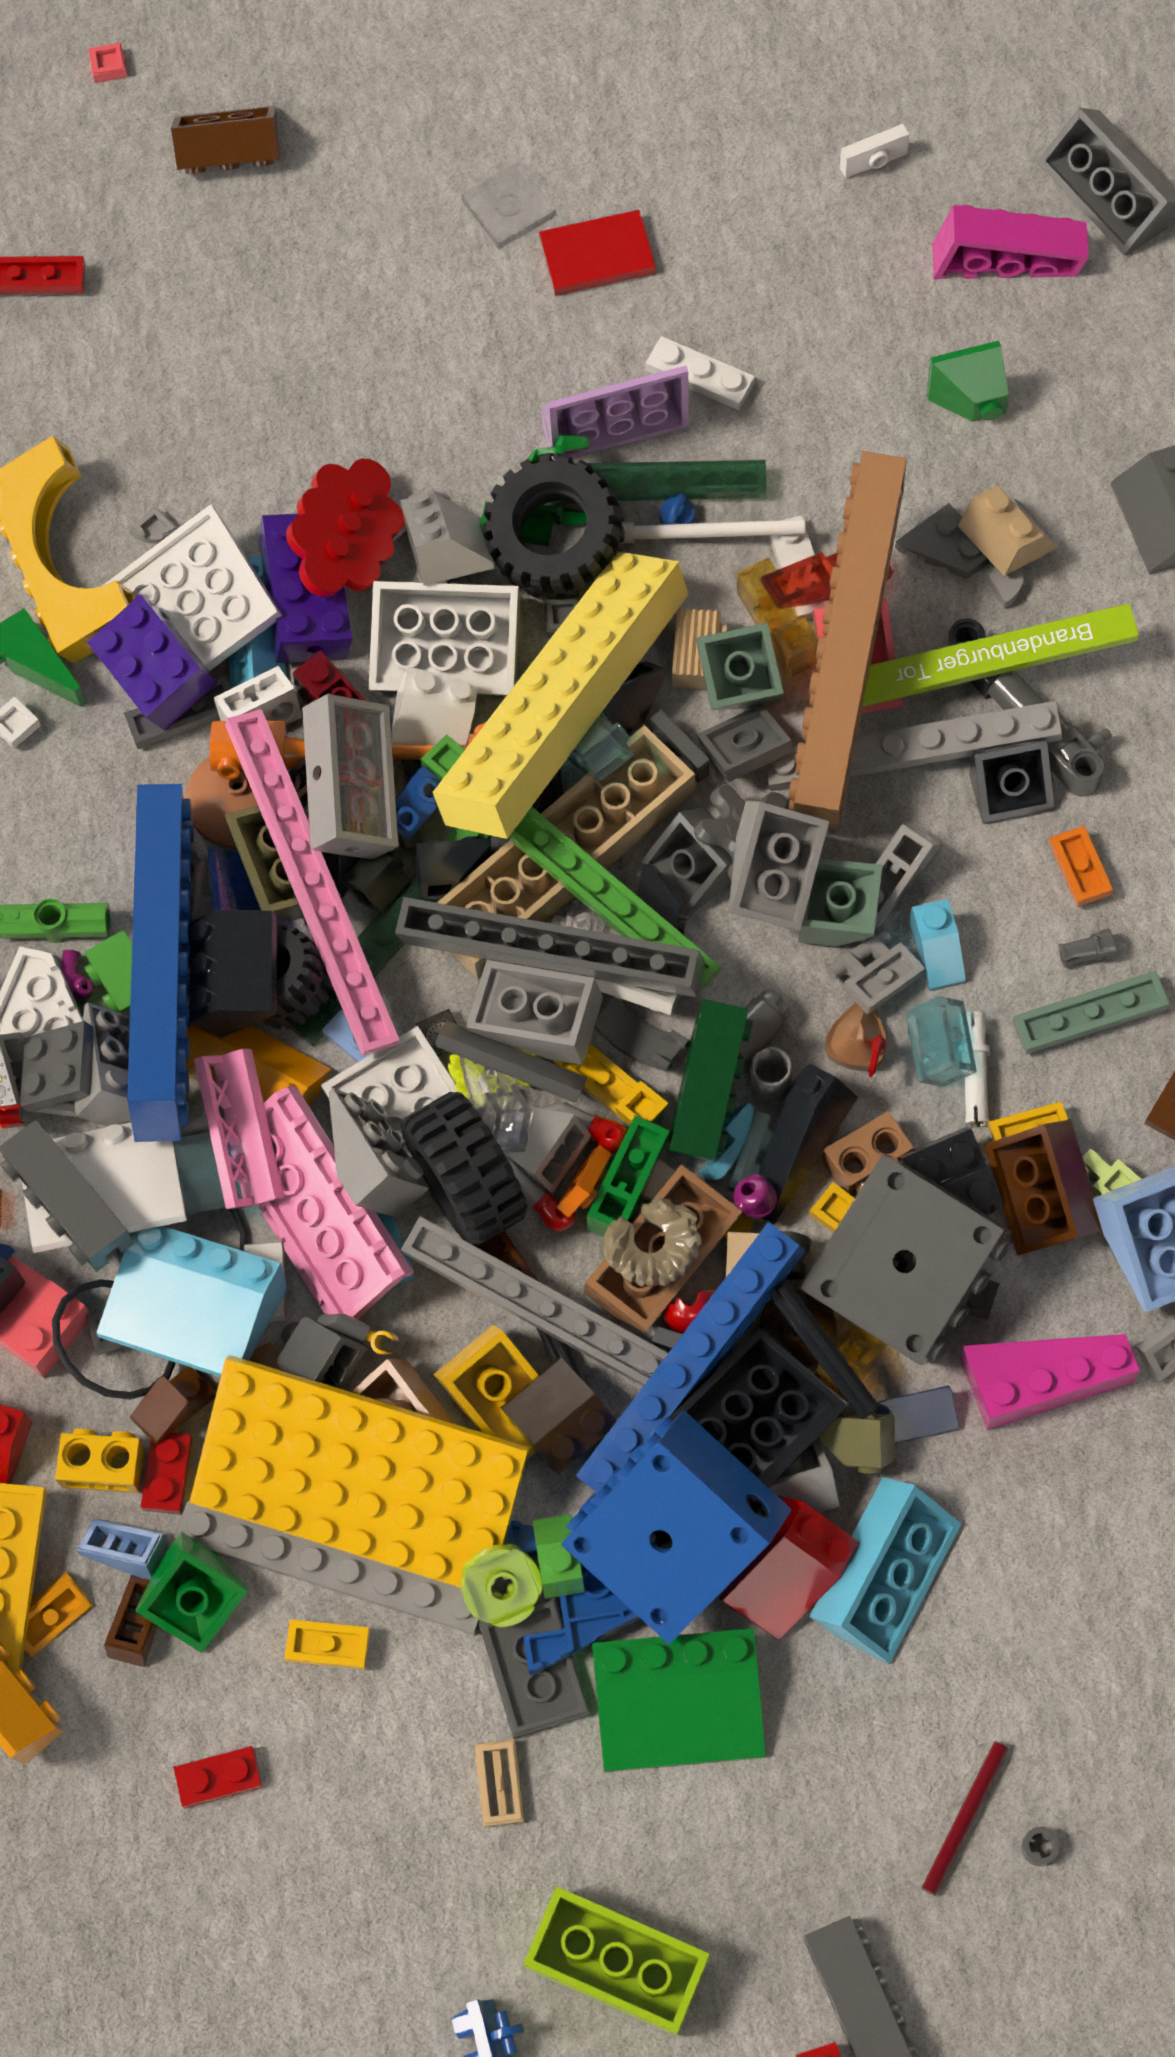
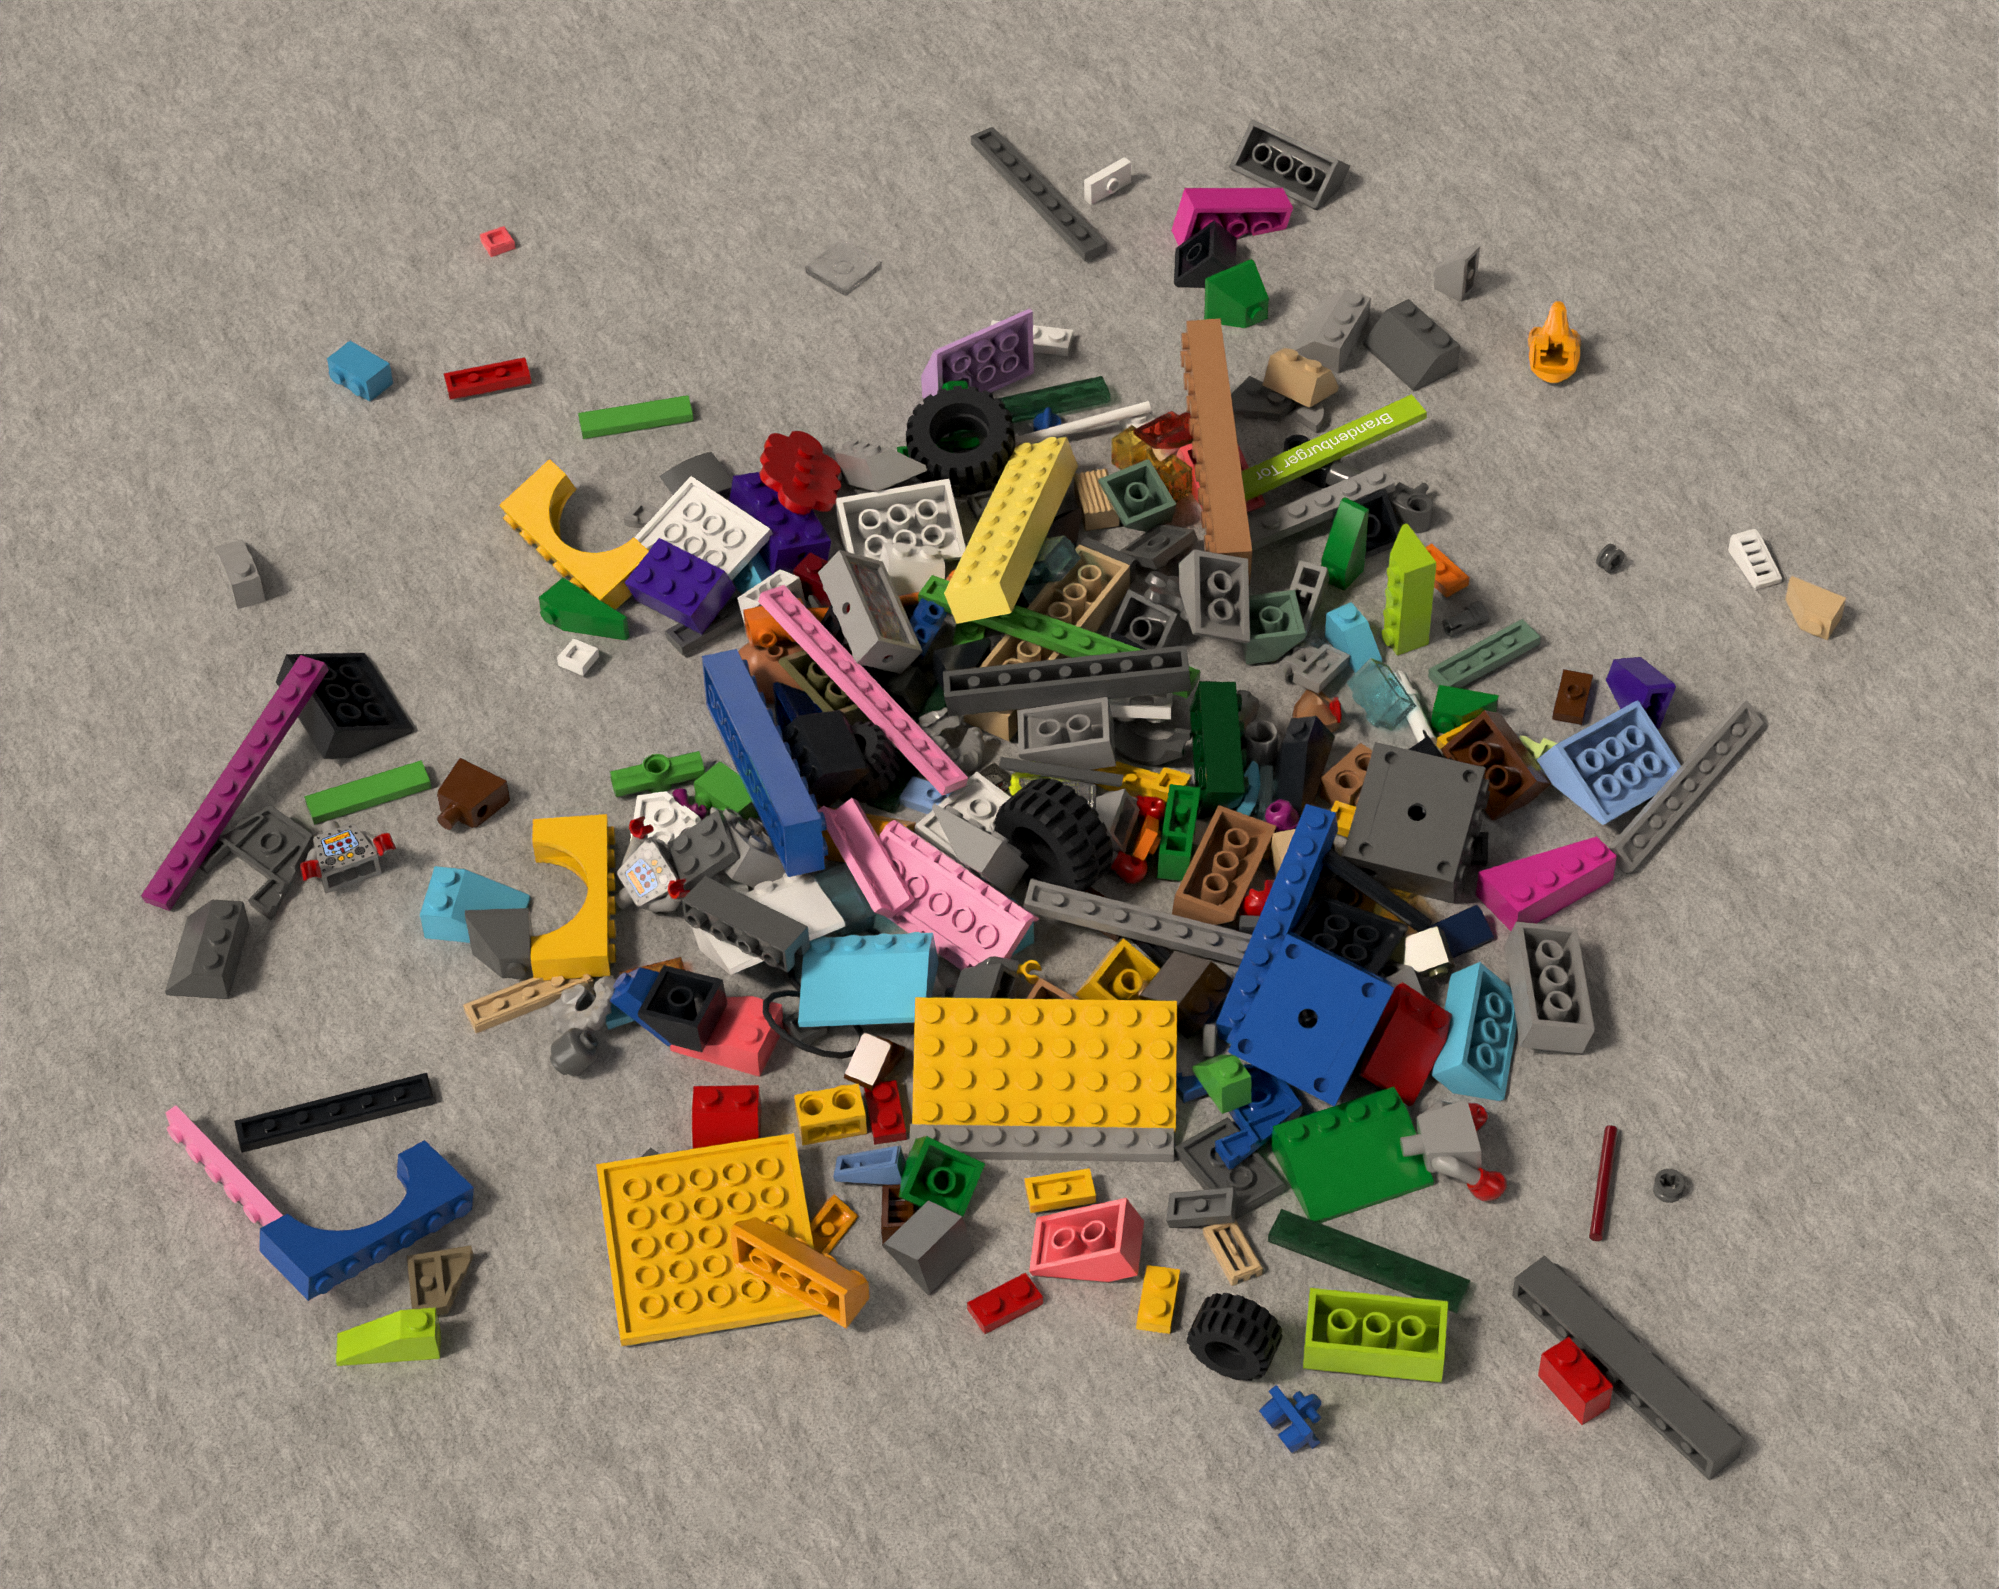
camera: 20 degrees left, 20 degrees down
reddish brown slope [171,106,280,174] -> none
lime plate [460,1544,542,1627] -> none
red tile [539,209,656,295] -> none
dark tan piece [602,1196,702,1288] -> none
none -> bright green tile [578,395,694,439]
none -> dark grey slope [659,452,733,499]
none -> dark grey slope [882,1200,974,1295]
none -> light grey piece [917,707,985,772]
none -> dark grey plate [970,127,1107,261]
none -> coral slope [1029,1198,1144,1282]
none -> yellow plate [1136,1265,1180,1334]
none -> dark grey plate [1166,1187,1237,1228]
none -> black slope [1174,220,1237,288]
none -> black tyre [1187,1293,1283,1381]
none -> light grey tile [1203,1018,1217,1057]
none -> clear green plate [1268,1209,1470,1314]
none -> light grey slope [1290,290,1371,373]
none -> green slope [1321,497,1369,591]
none -> lime slope [1381,523,1437,656]
none -> light grey torso [1400,1099,1507,1202]
none -> green slope [1431,685,1499,734]
none -> light grey brick [1504,922,1595,1053]

